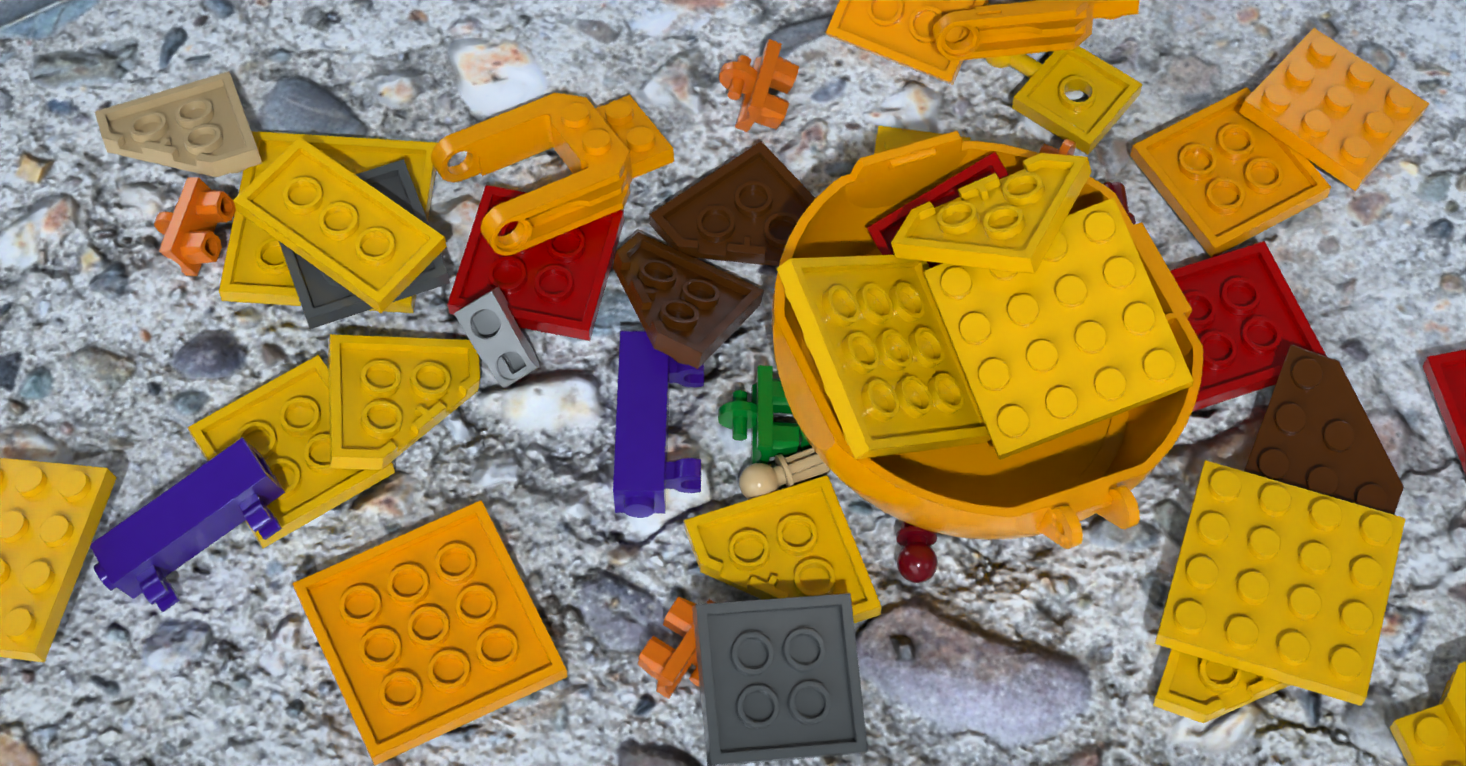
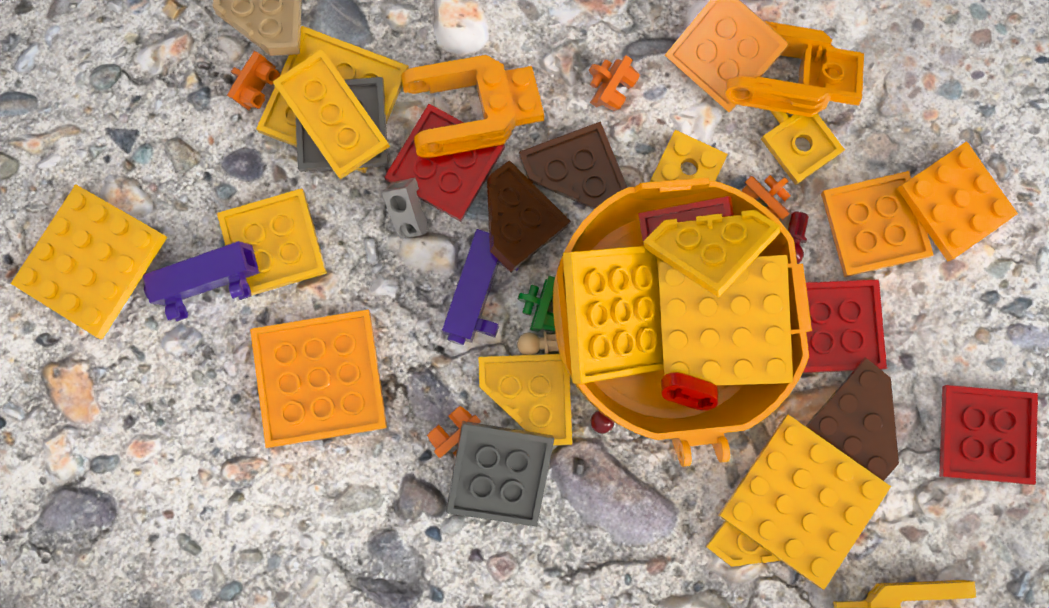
camera: 20 degrees right, 20 degrees up
yellow plate [328,334,480,470] -> none
none -> red beam [661,372,718,411]

